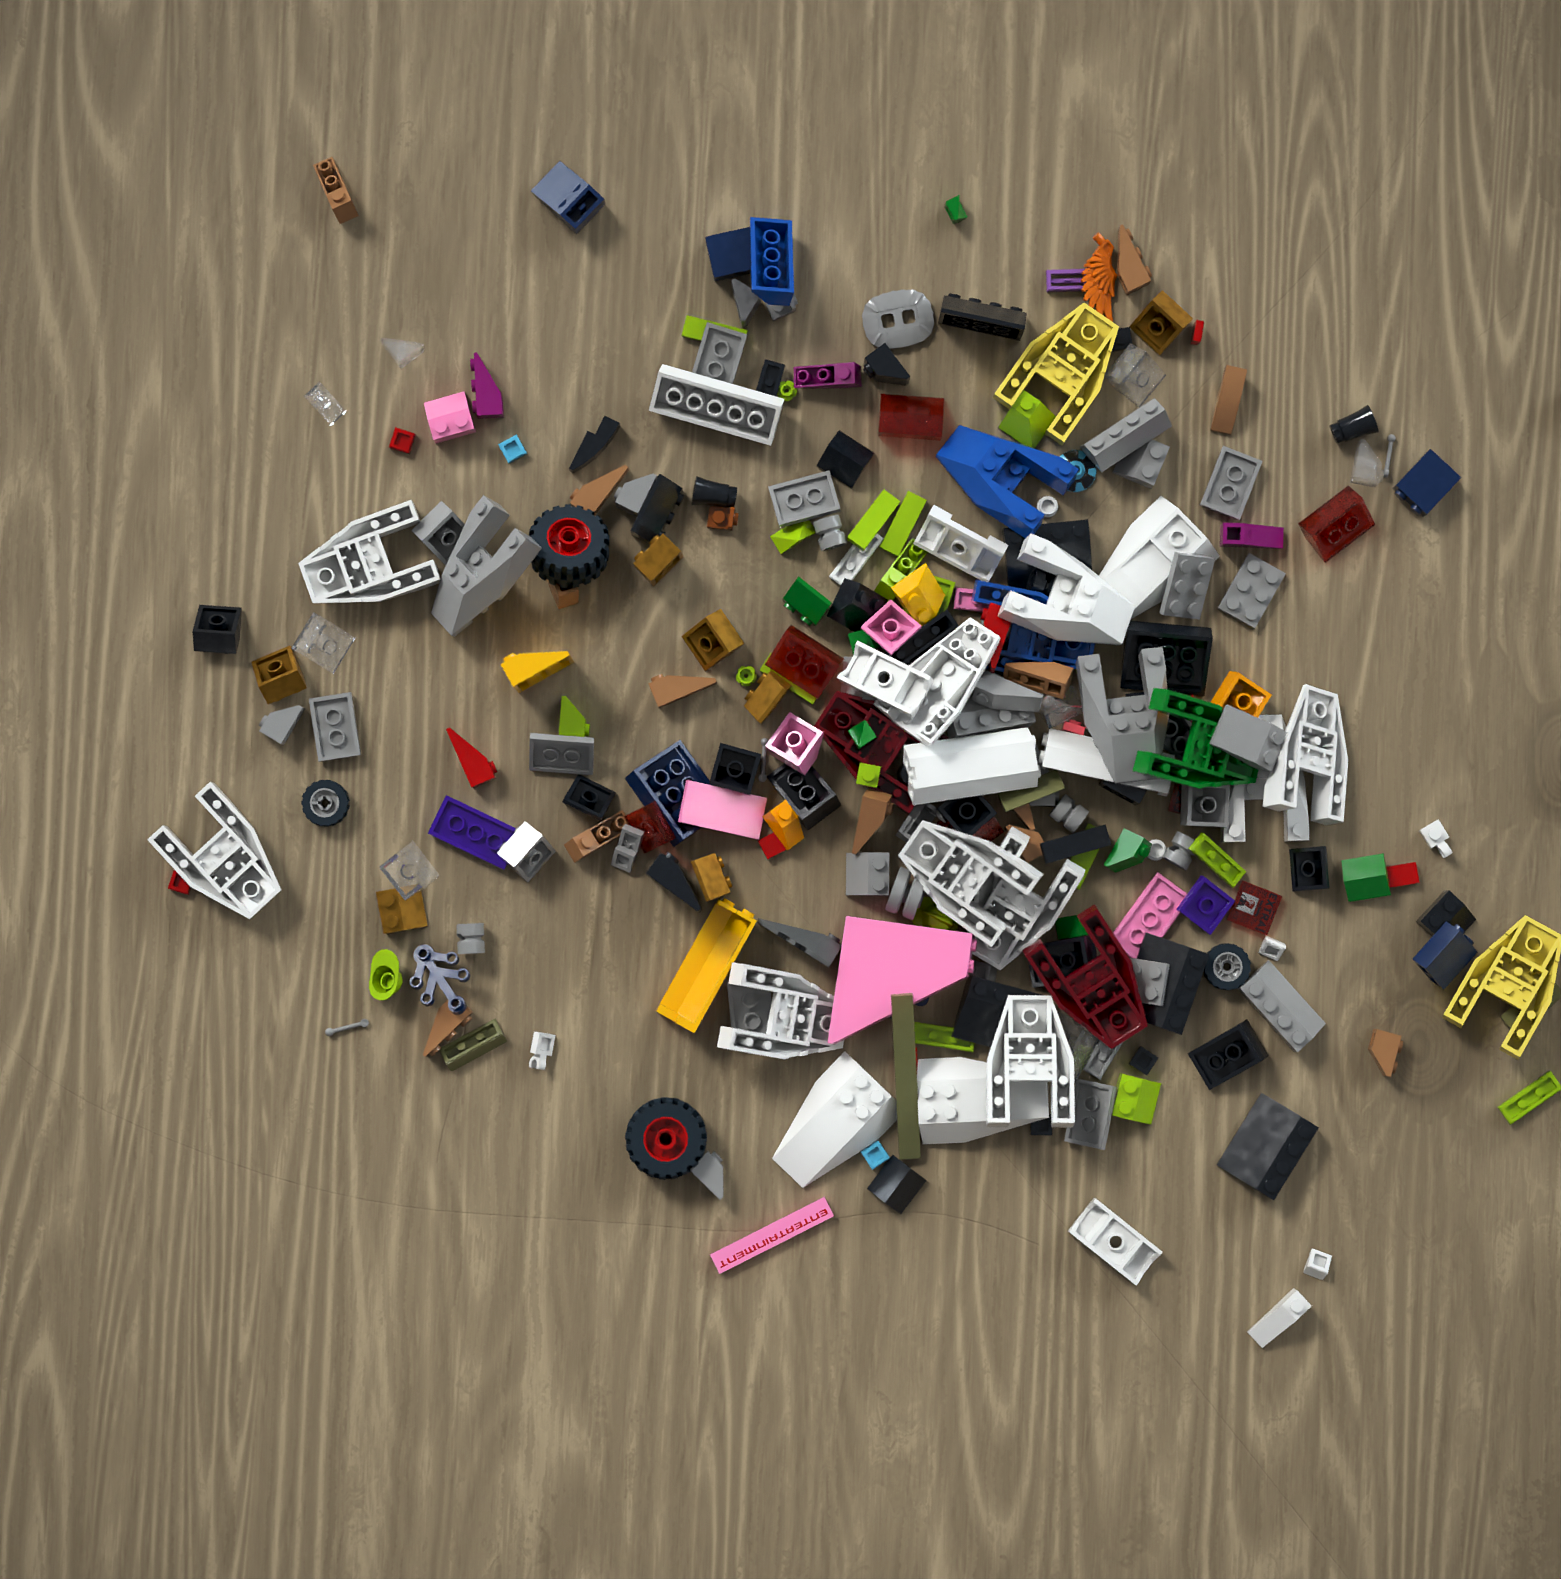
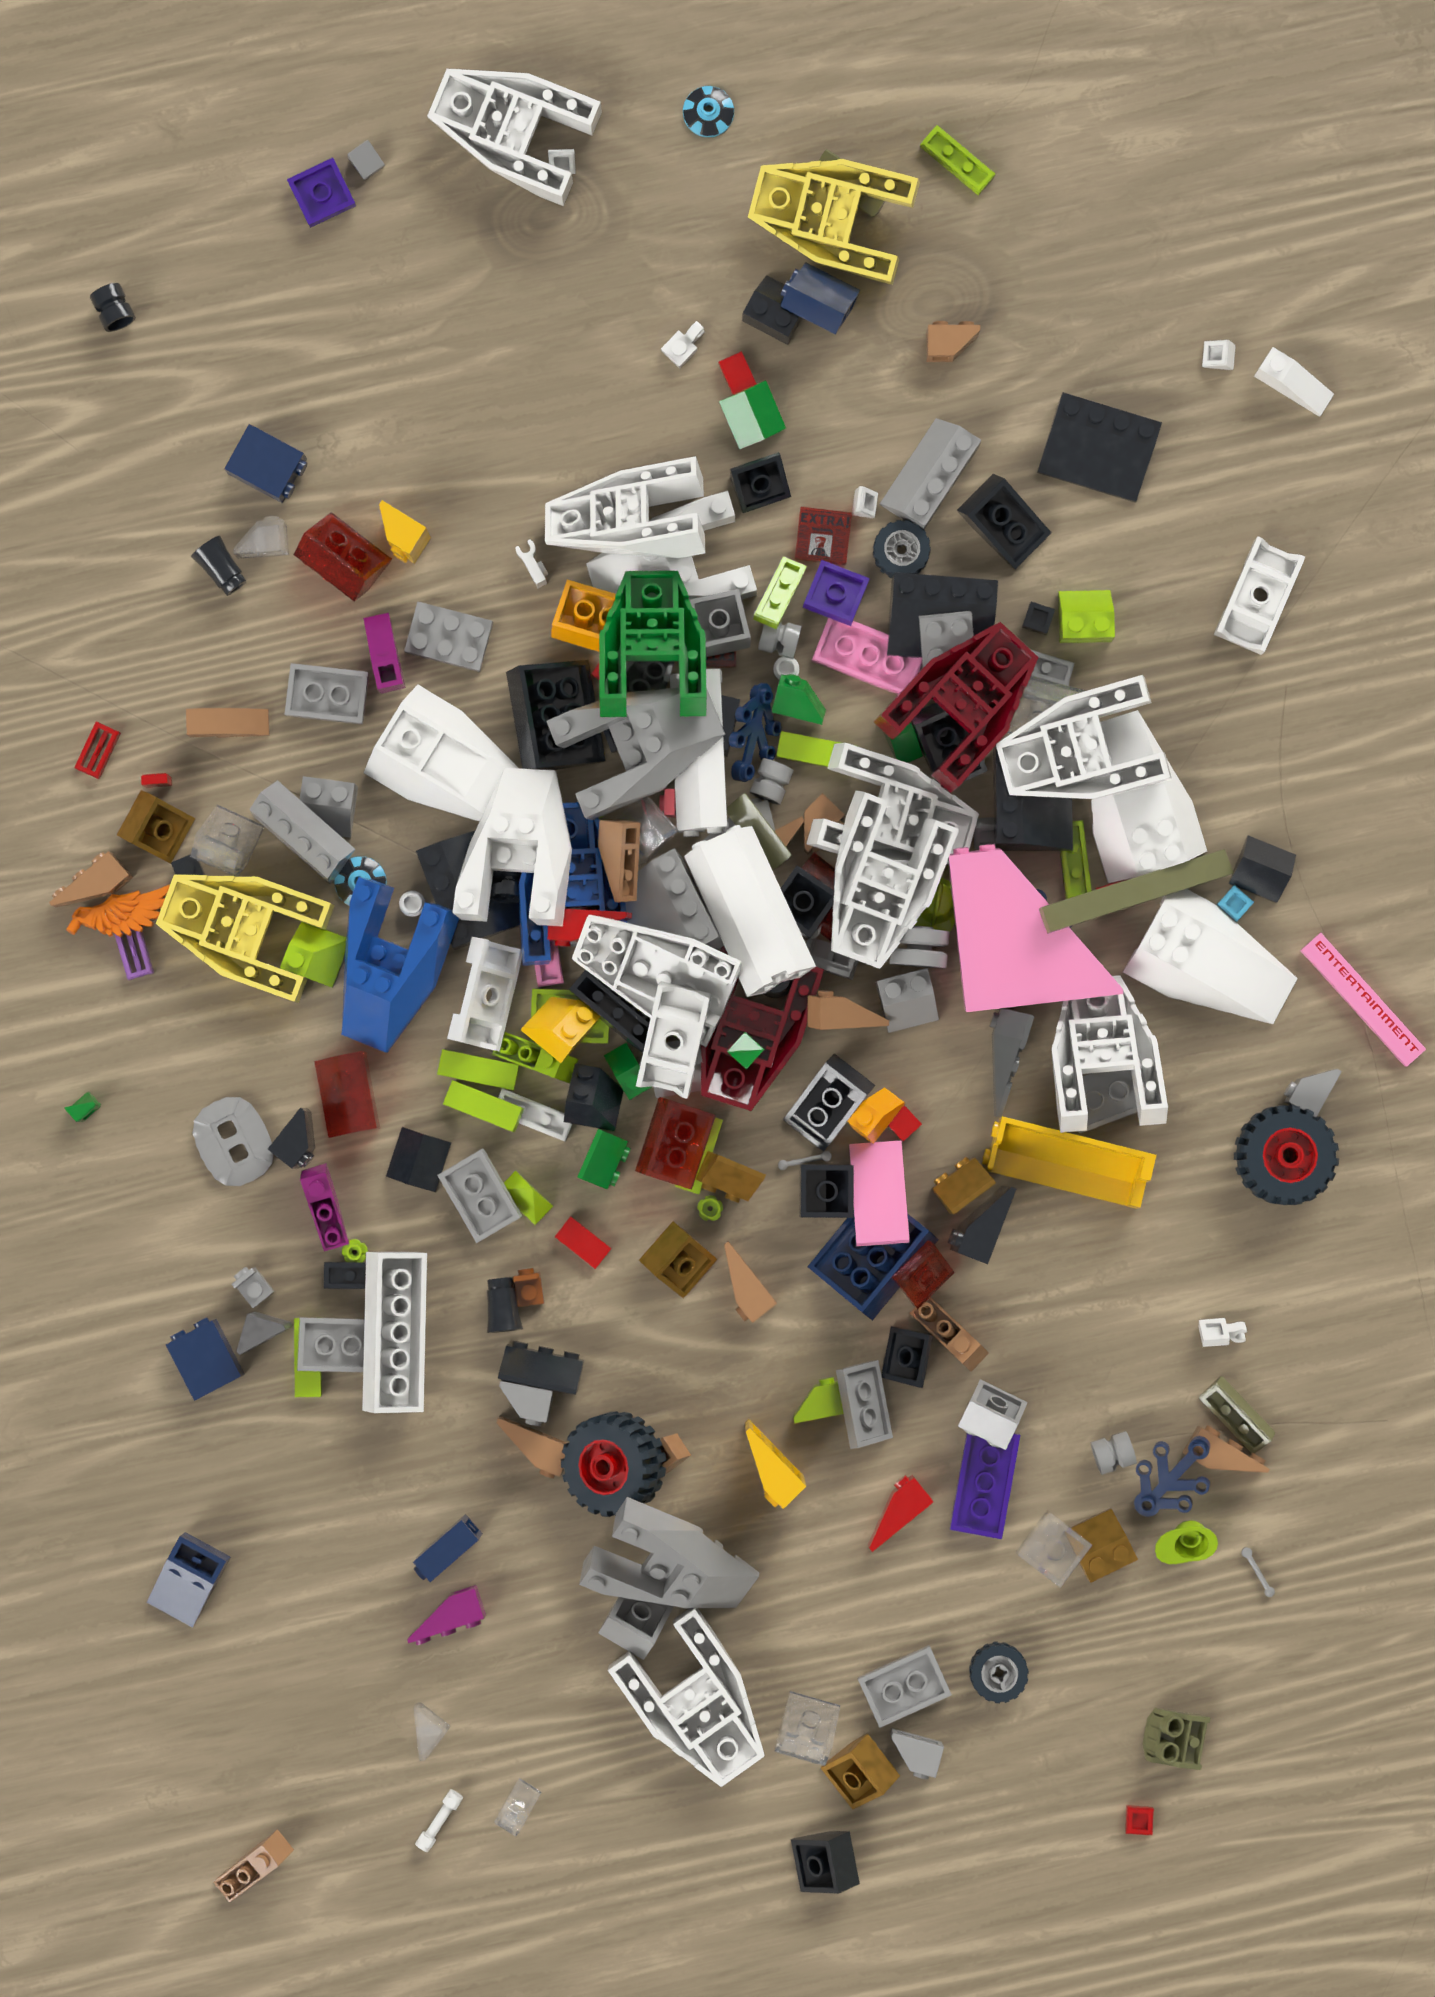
camera: 100 degrees left, 0 degrees up
white wedge [147,782,281,919] -> none
red tile [389,427,416,455] -> none
bright pink slope [424,392,476,444] -> none
medium azure tile [498,435,527,464] -> none
black slope [569,415,620,473] -> none
light grey slope [611,824,644,873] -> none
pearl gold slope [633,534,683,587] -> none
blue slope [750,217,794,306] -> none
bright pink slope [765,712,824,775] -> none
light grey wheel [813,515,847,551] -> none
lime plate [856,763,881,788] -> none
bright pink slope [861,600,921,655] -> none
black slope [938,293,1027,341] -> none
light grey slope [972,670,1043,712] -> none
black plate [1030,1114,1052,1135] -> none
black slope [1040,824,1112,864] -> none
light grey plate [1064,1078,1117,1150] -> none
light grey plate [1159,552,1215,620] -> none
light grey slope [1209,705,1288,772] -> none
light grey hinge [1383,434,1396,478] -> none
none -> red tile [74,721,121,779]
none -> yellow slope [379,500,431,564]
none -> dark blue brick [413,1514,483,1582]
none -> white bar [415,1789,463,1852]
none -> white plate [516,540,548,589]
none -> red tile [555,1216,612,1269]
none -> dark blue plant [729,683,782,782]
none -> olive slope [1142,1707,1211,1770]

